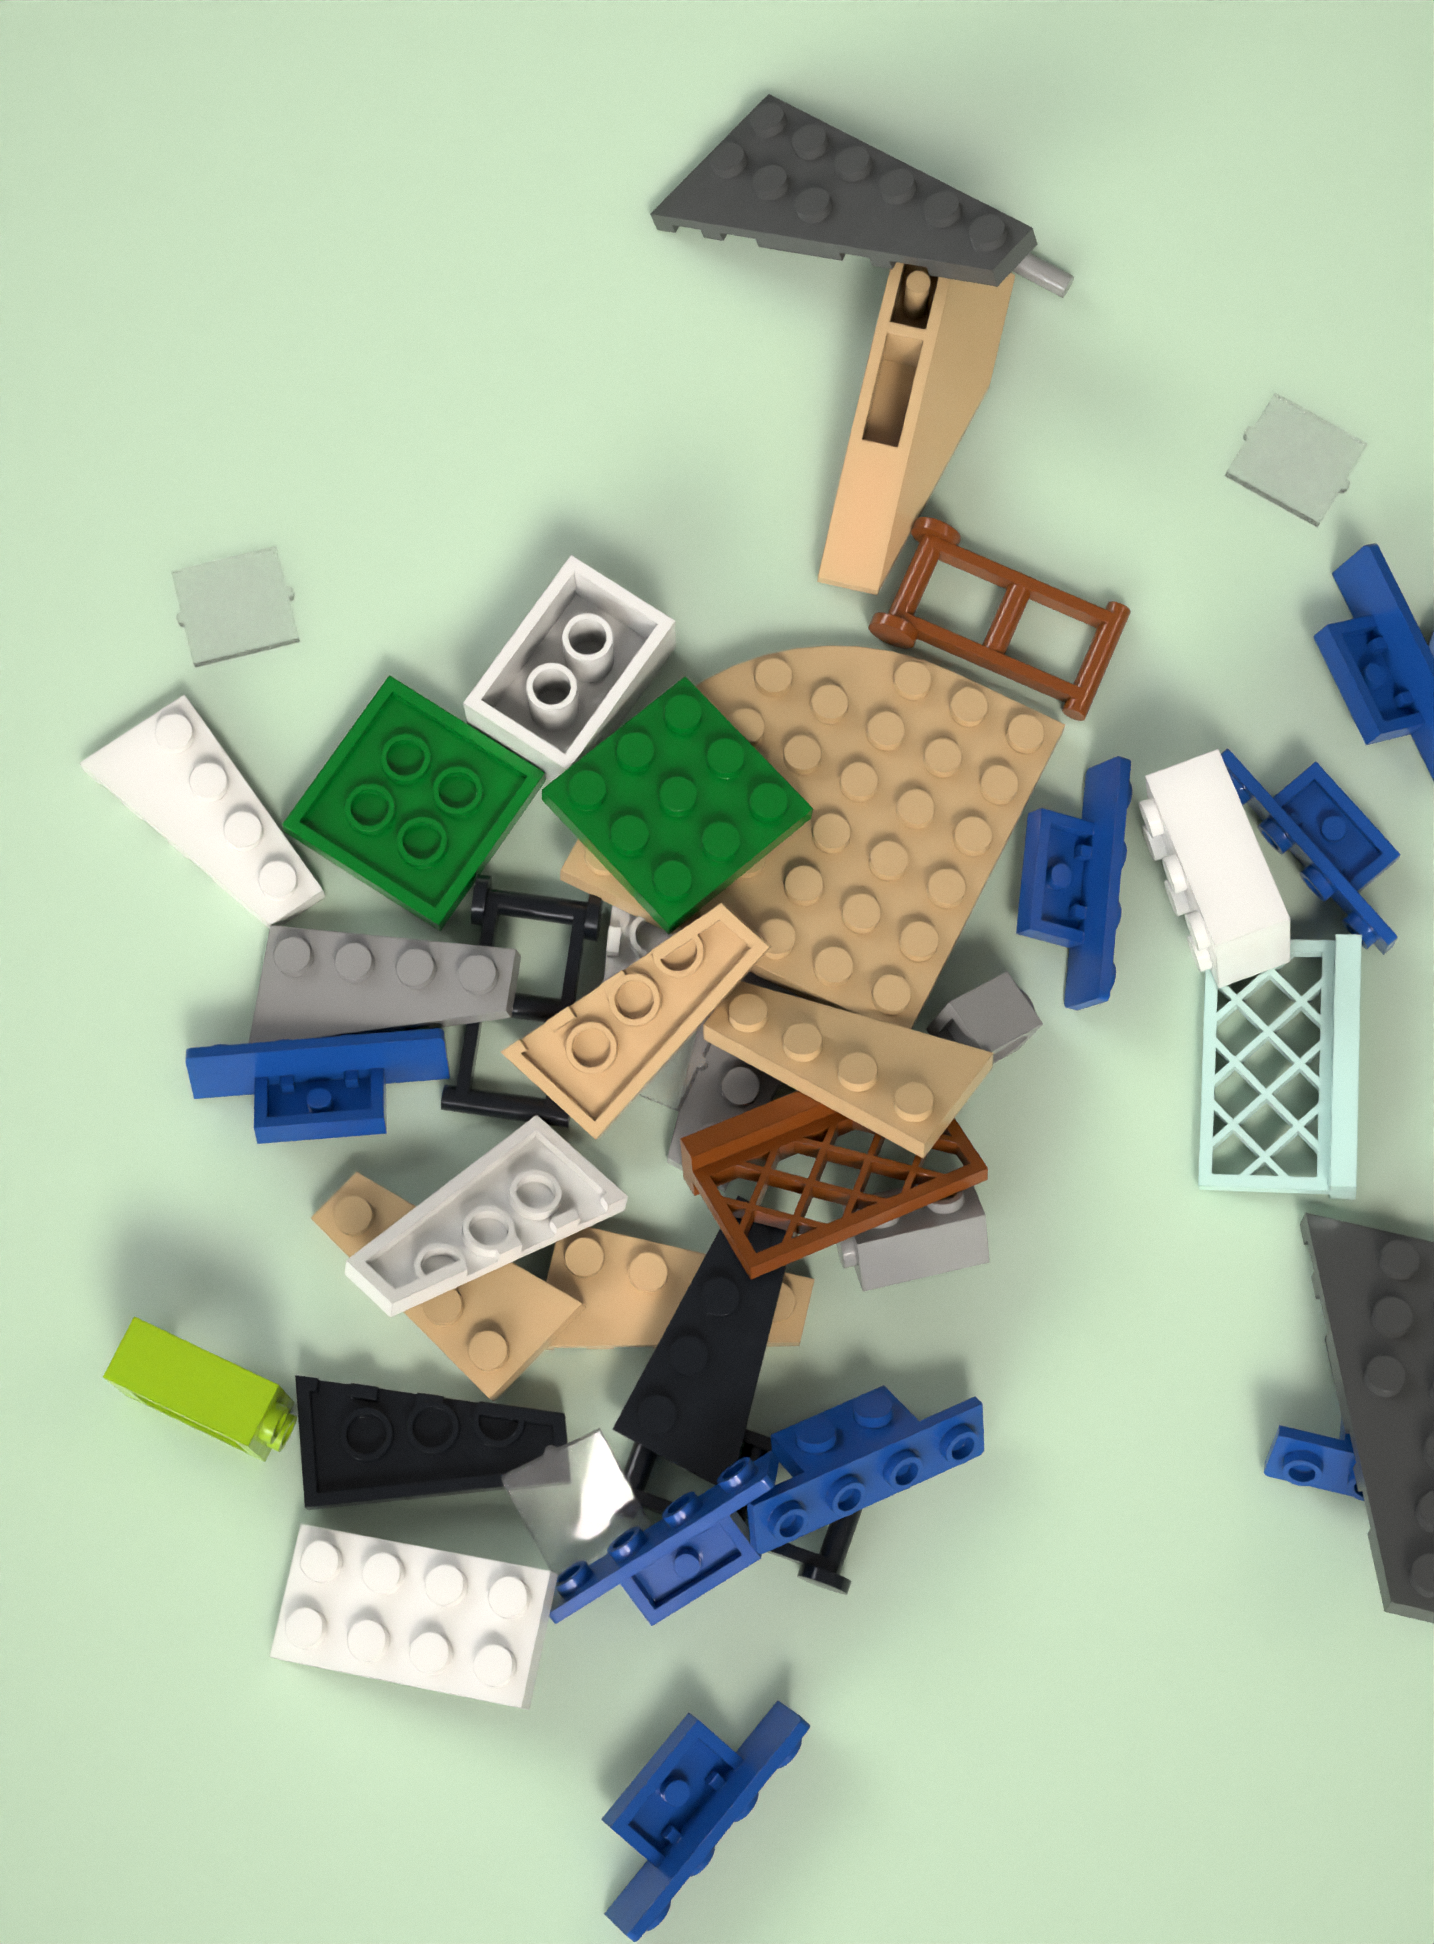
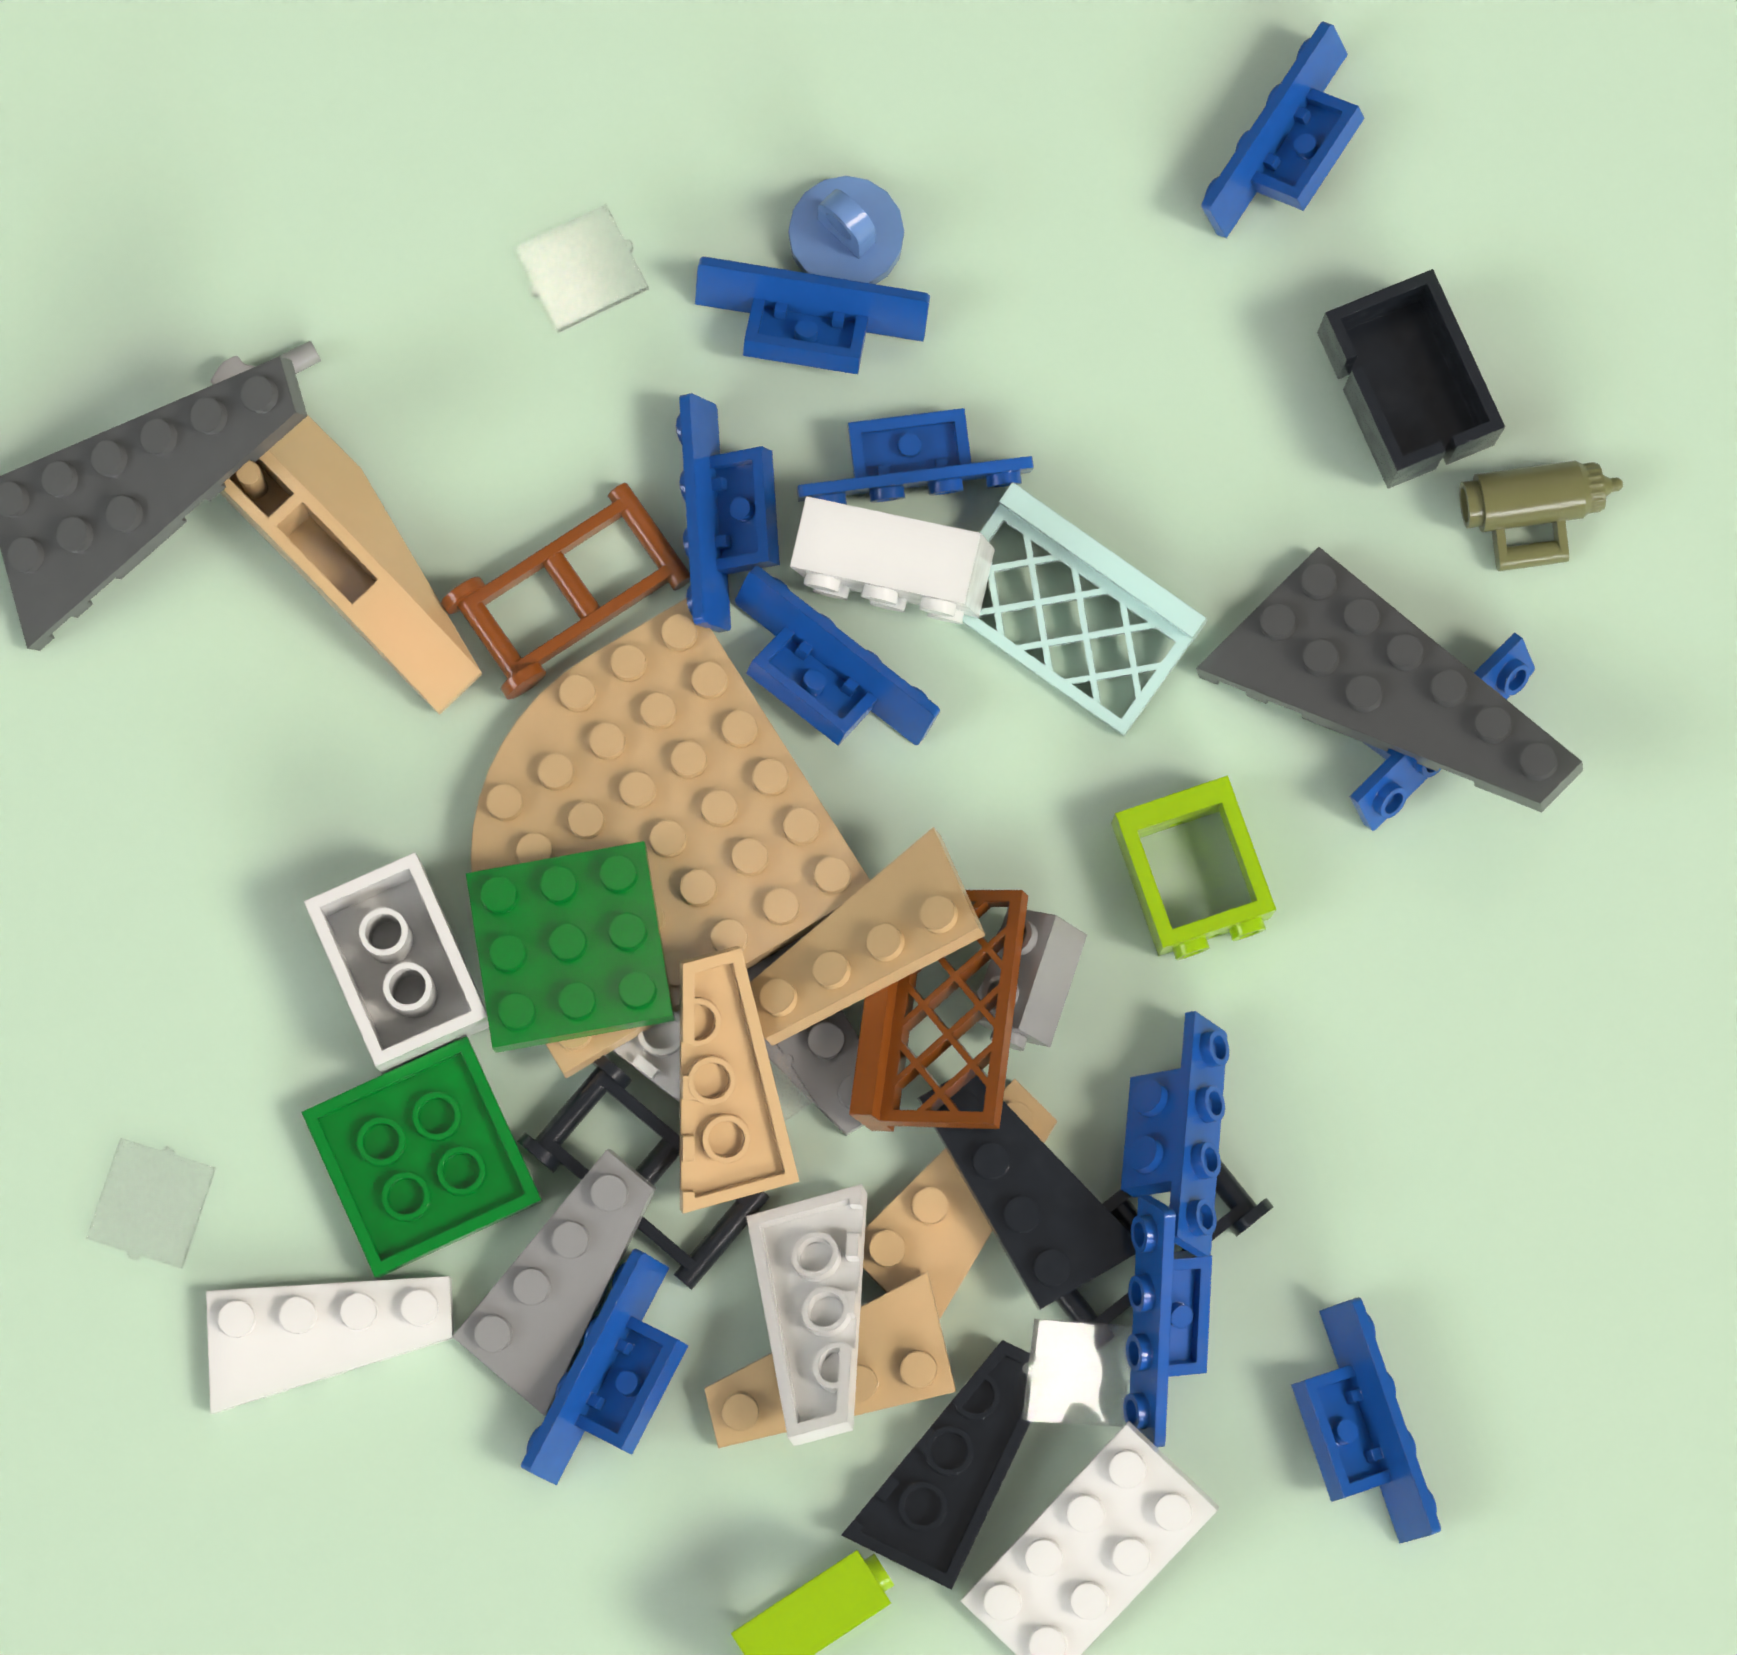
camera: 60 degrees left, 5 degrees up
light grey brick [926,972,1043,1064] -> none
none -> blue bracket [676,393,780,633]
none -> lime window [1111,775,1276,960]

